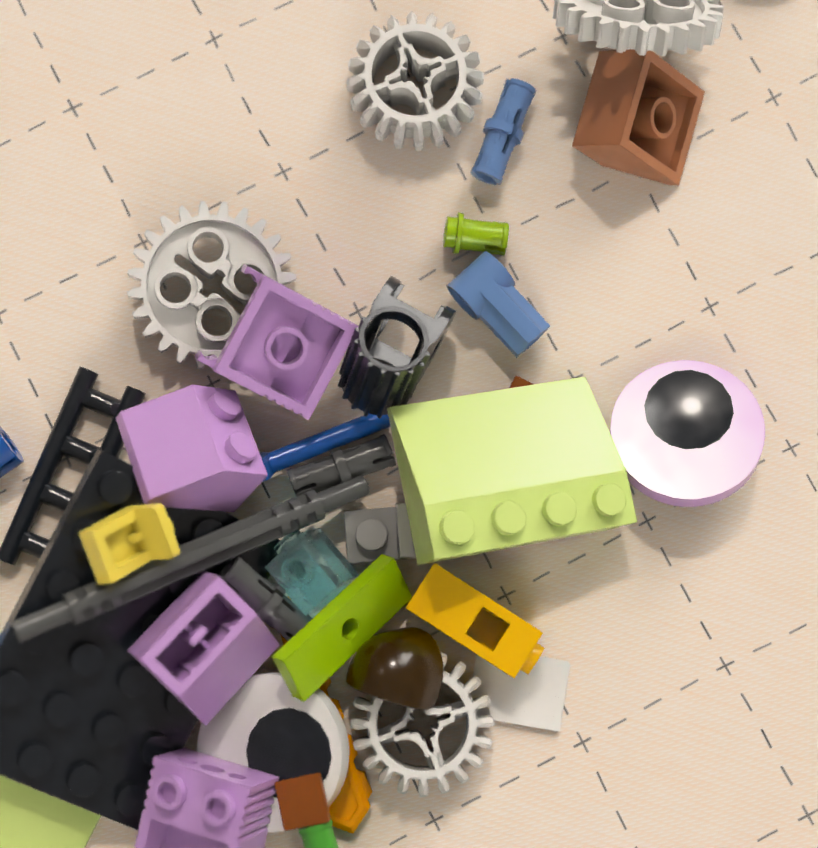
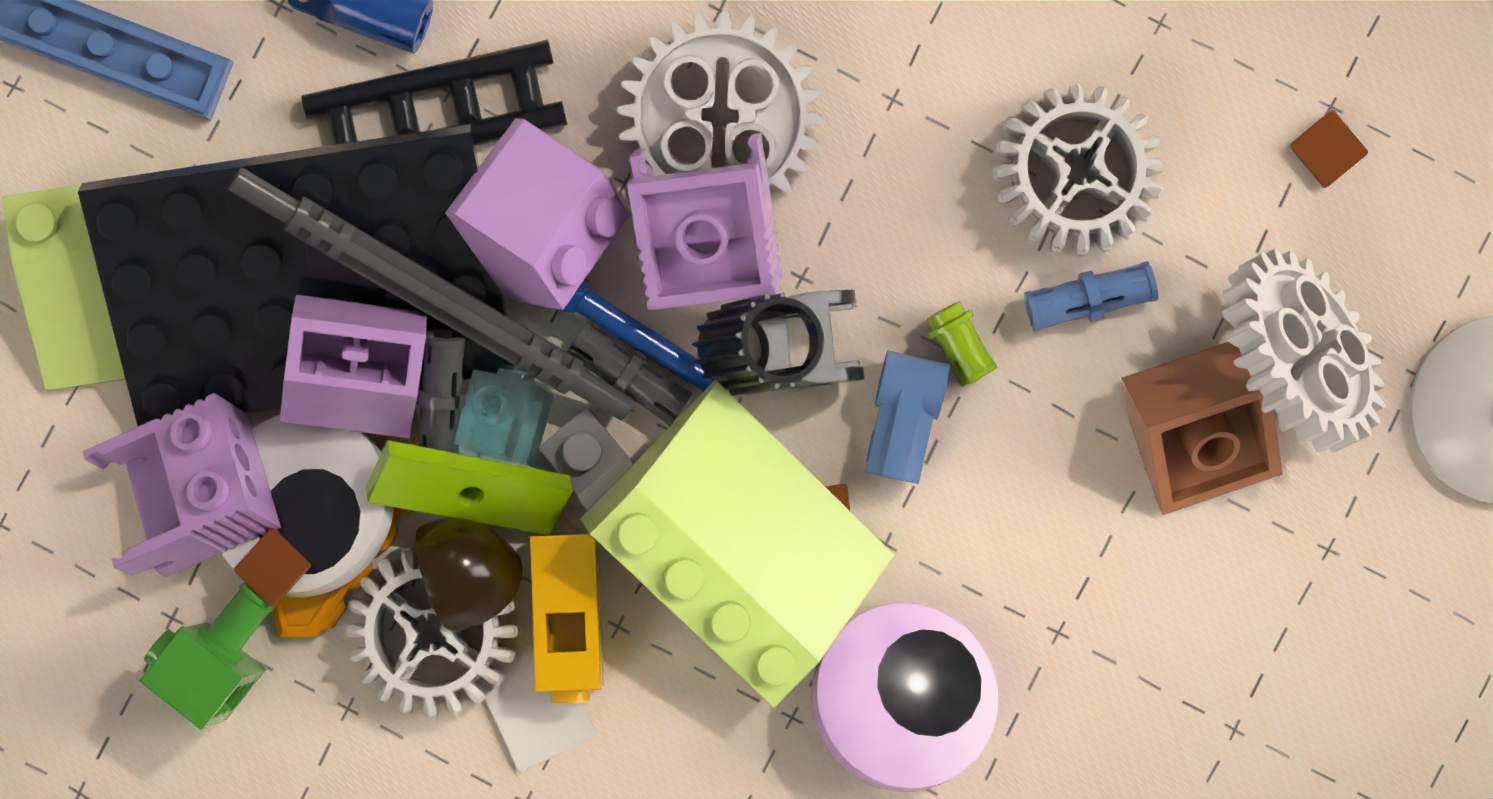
camera: 60 degrees right, 5 degrees up
light yellow bracket [79,503,180,584] -> none

